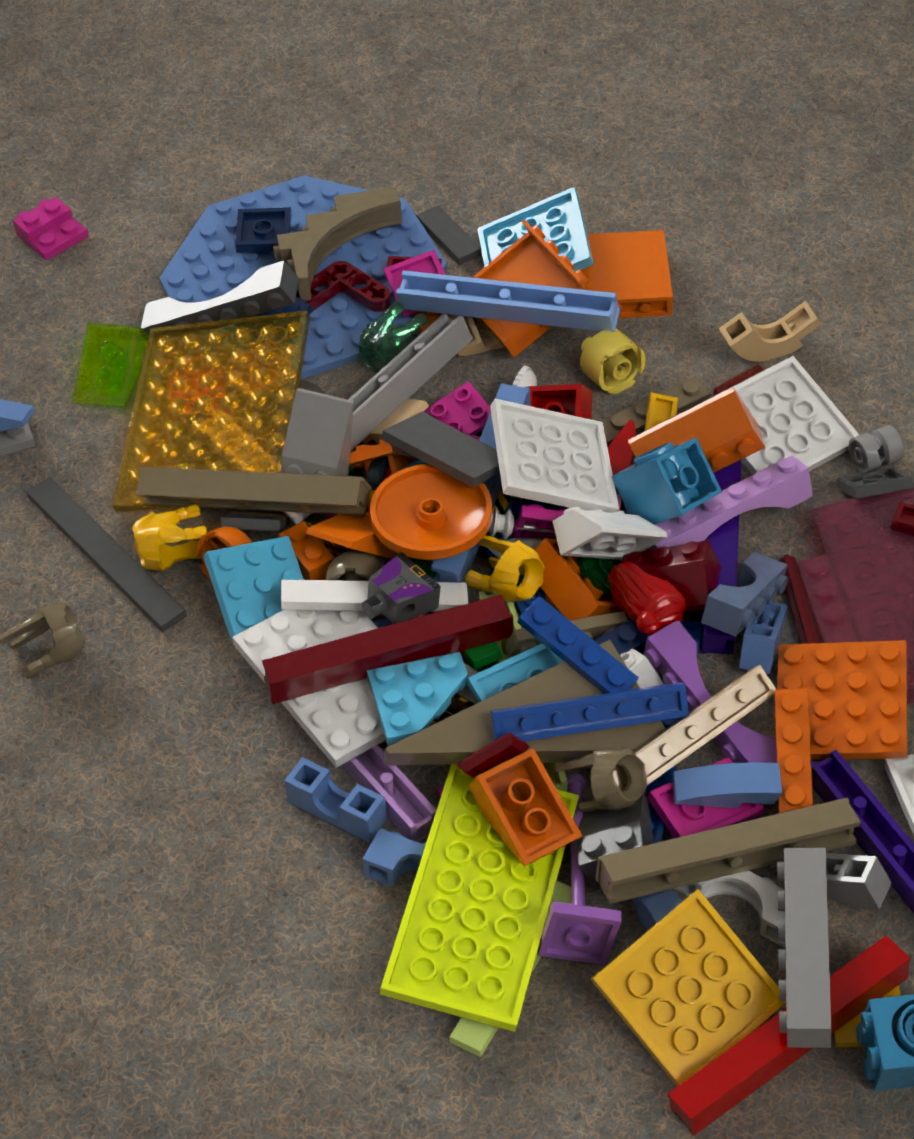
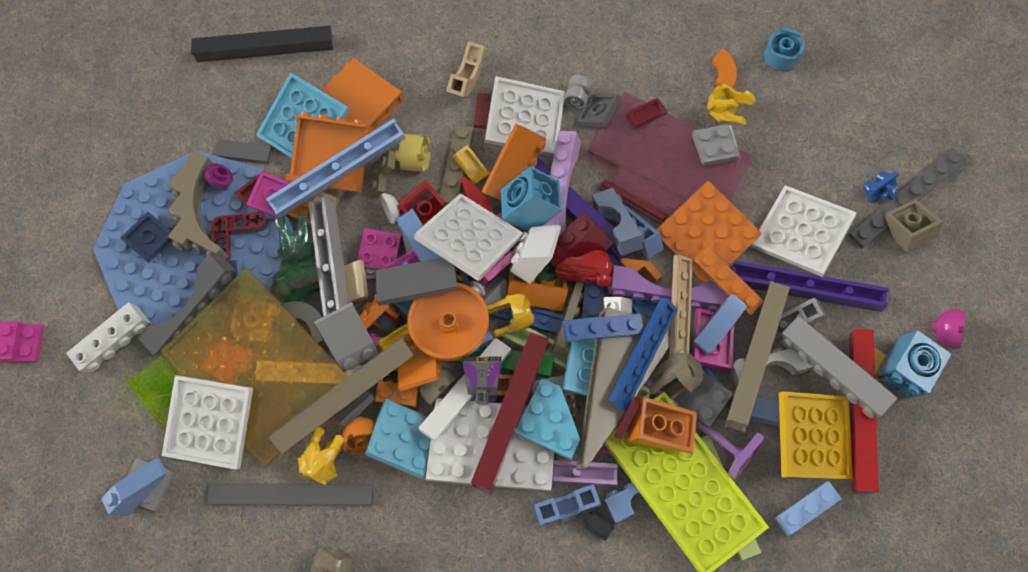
camera: 50 degrees left, 20 degrees up
none -> white brick [66,302,151,373]
none -> white plate [162,375,253,470]
none -> black tile [191,25,334,63]
none -> magenta plate [205,163,233,189]
none -> dark green piece [272,257,320,303]
none -> olive plate [369,150,396,198]
none -> black brick [583,511,614,541]
none -> orange slope [620,258,663,285]
none -> light blue arch [773,481,842,536]

